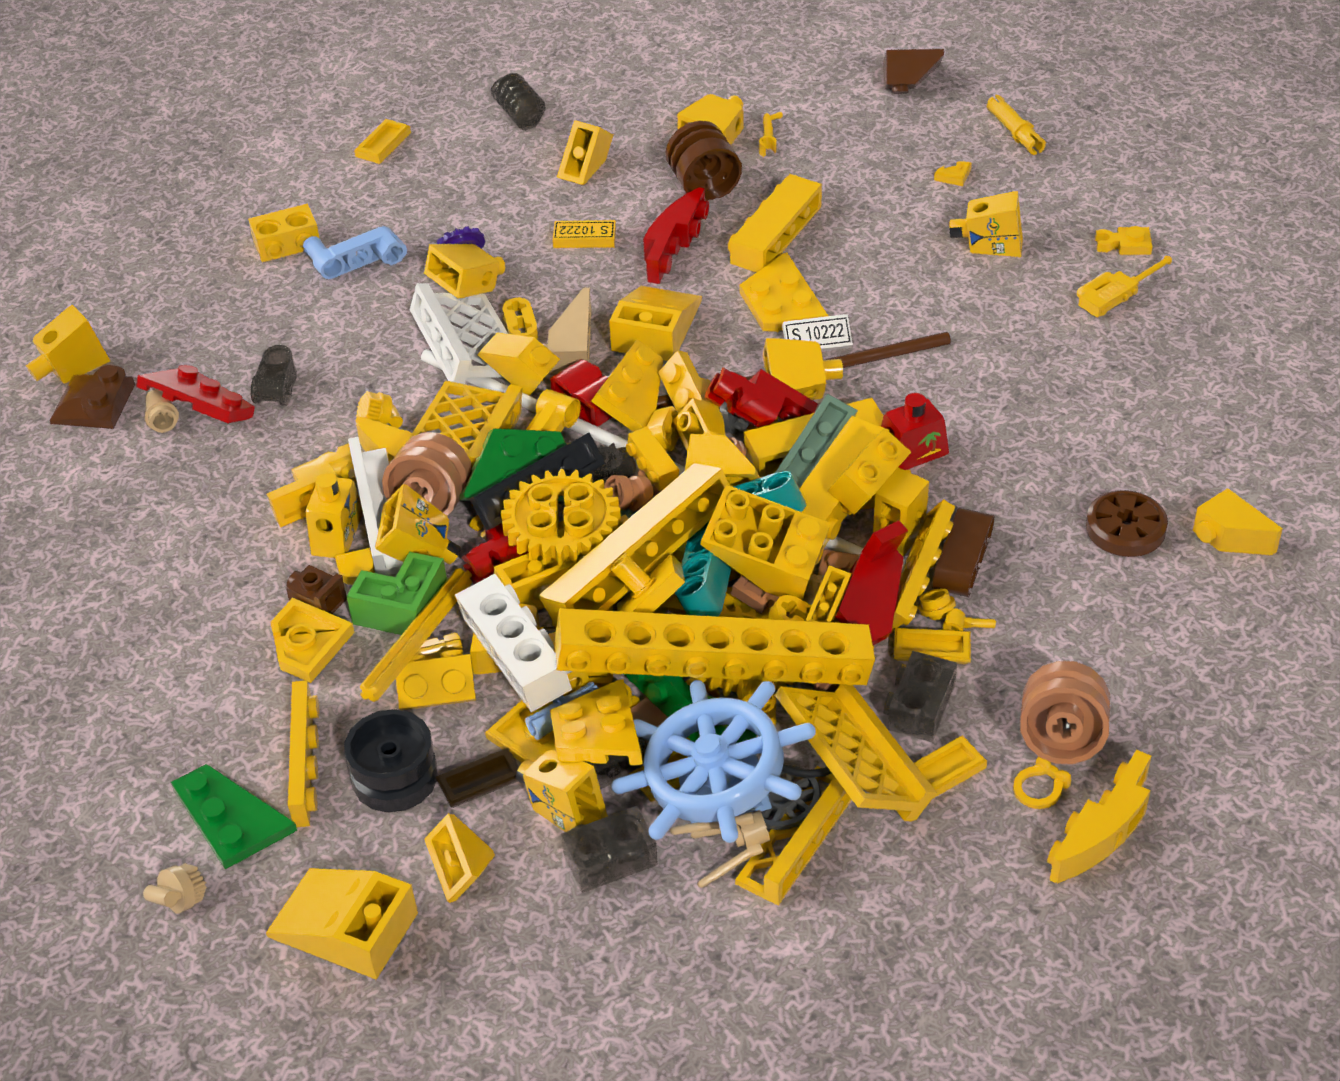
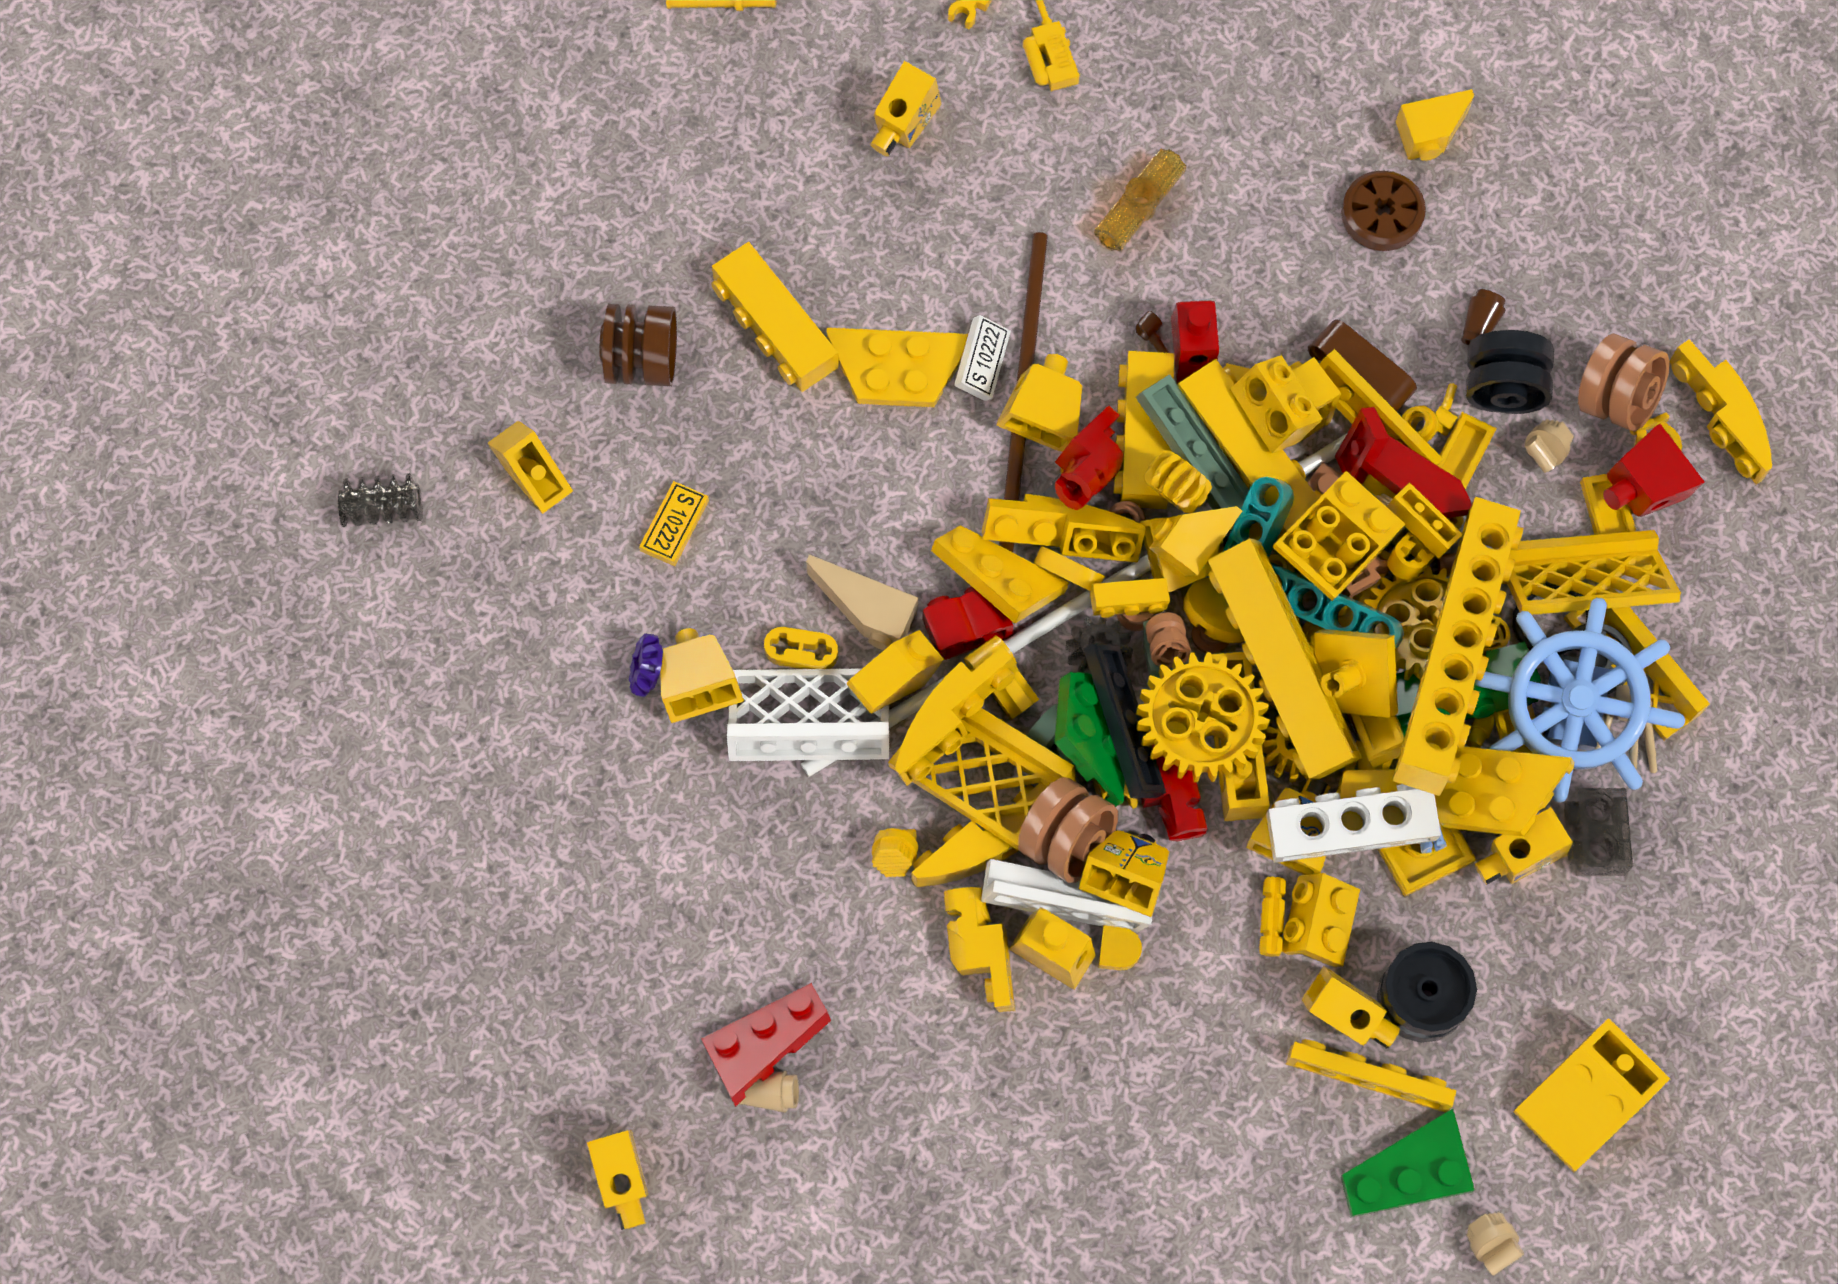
camera: 70 degrees left, 25 degrees up
reddish brown slope [49,365,135,429] -> none
yellow brick [248,203,320,262] -> none
clear smoke piece [251,345,297,406] -> none
yellow plate [271,598,355,683] -> none
reddish brown brick [286,565,347,614] -> none
light blue beam [303,226,407,279] -> none
bright green panel [347,552,447,635] -> none
yellow tile [354,119,411,164] -> none
yellow axle [360,568,472,702] -> none
yellow slope [424,813,495,903] -> none
dark brown tile [436,748,519,808] -> none
yellow slope [609,286,702,361] -> none
red slope [643,187,709,284] -> none
yellow torso [677,94,744,145] -> none
yellow piece [759,111,783,157] -> none
reddish brown slope [883,49,944,94] -> none
clear smoke brick [883,651,957,743] -> none
yellow tile [934,161,972,186] -> none
none -> yellow slope [895,646,1018,786]
none -> clear yellow piece [1094,149,1187,252]
none -> yellow gear [1144,450,1212,513]
none -> yellow torso [1301,966,1400,1049]
none -> reddish brown cone [1461,289,1506,345]
none -> black wheel [1466,330,1554,414]
none -> tan piece [1524,419,1574,473]
none -> red torso [1603,424,1705,517]

